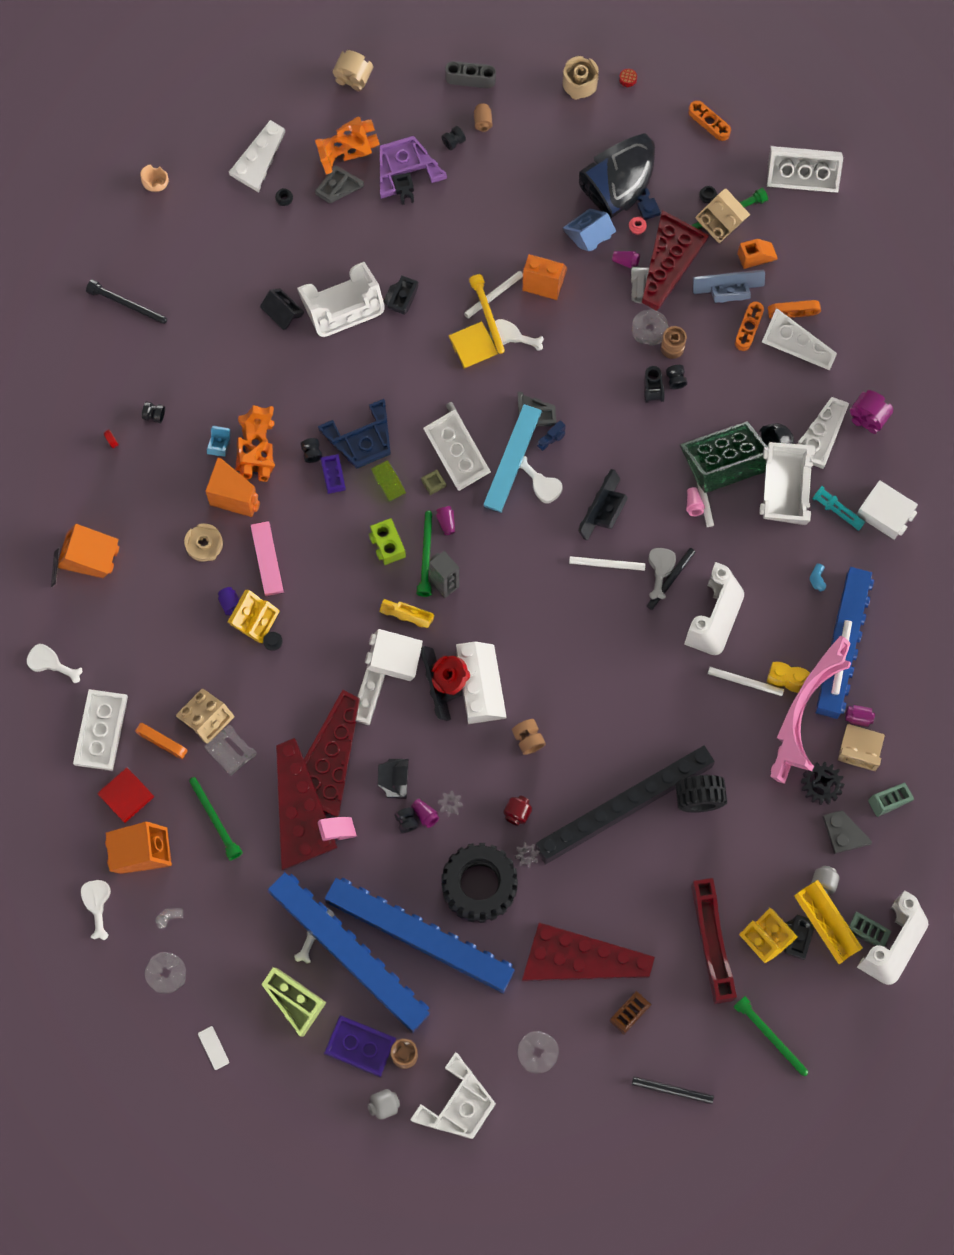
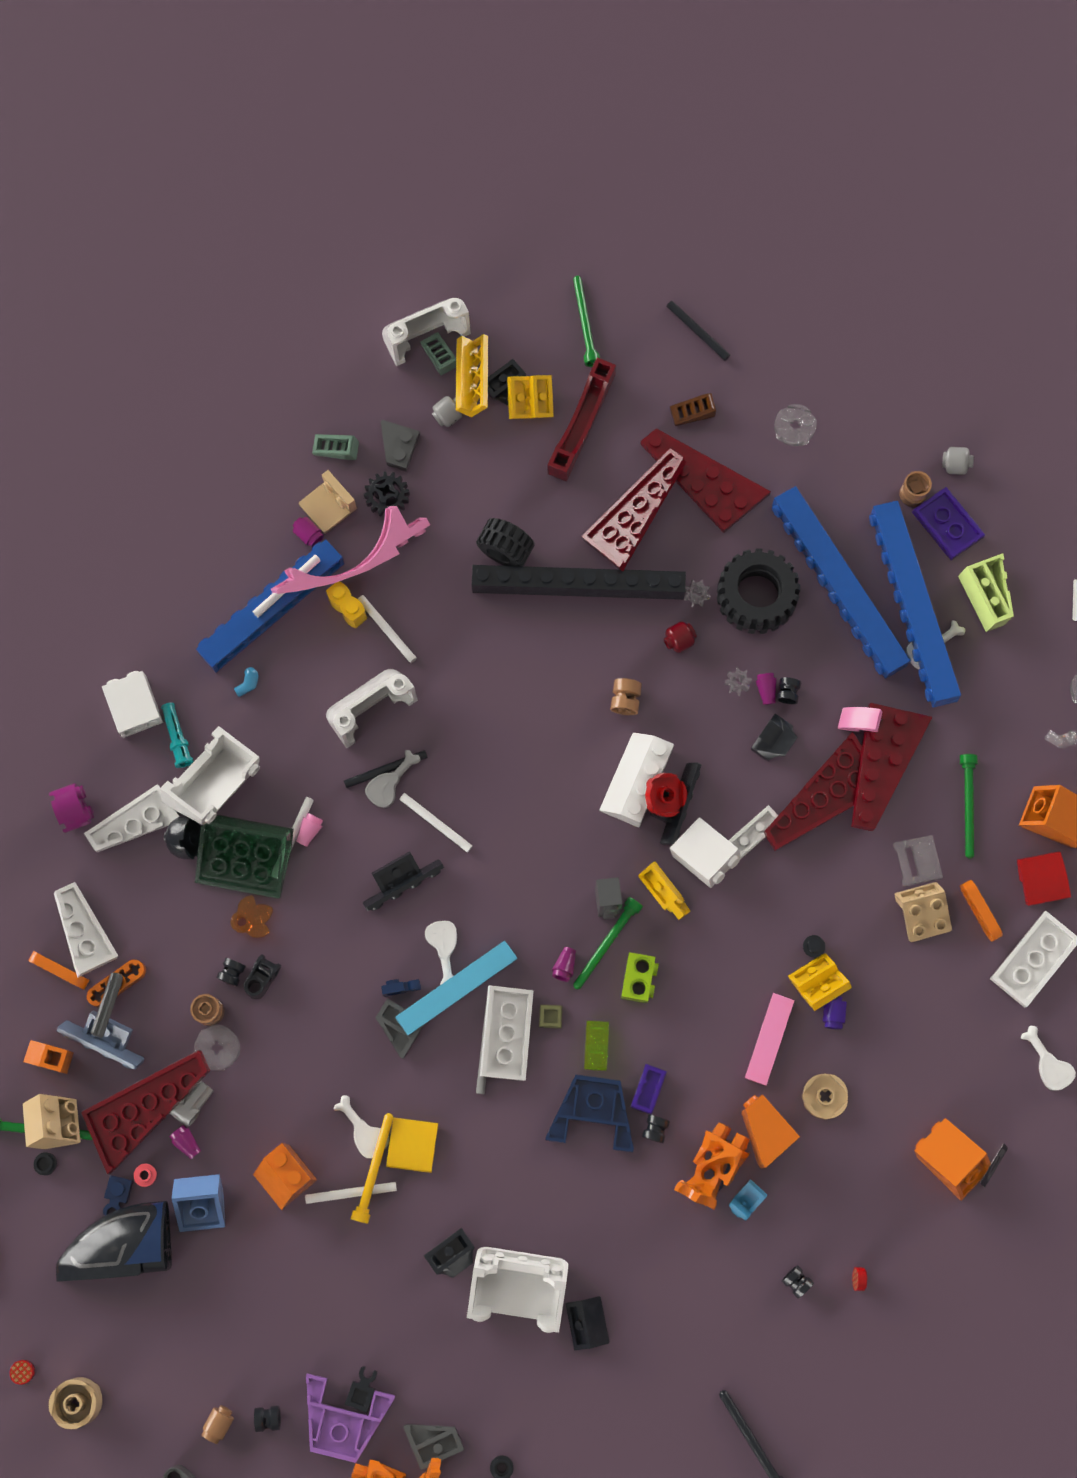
camera: 145 degrees left, 5 degrees up
white wing [410,1052,496,1139] -> none
none -> dark grey axle [91,973,123,1038]
none -> clear orange plate [230,895,273,938]
none -> wing [582,448,686,572]

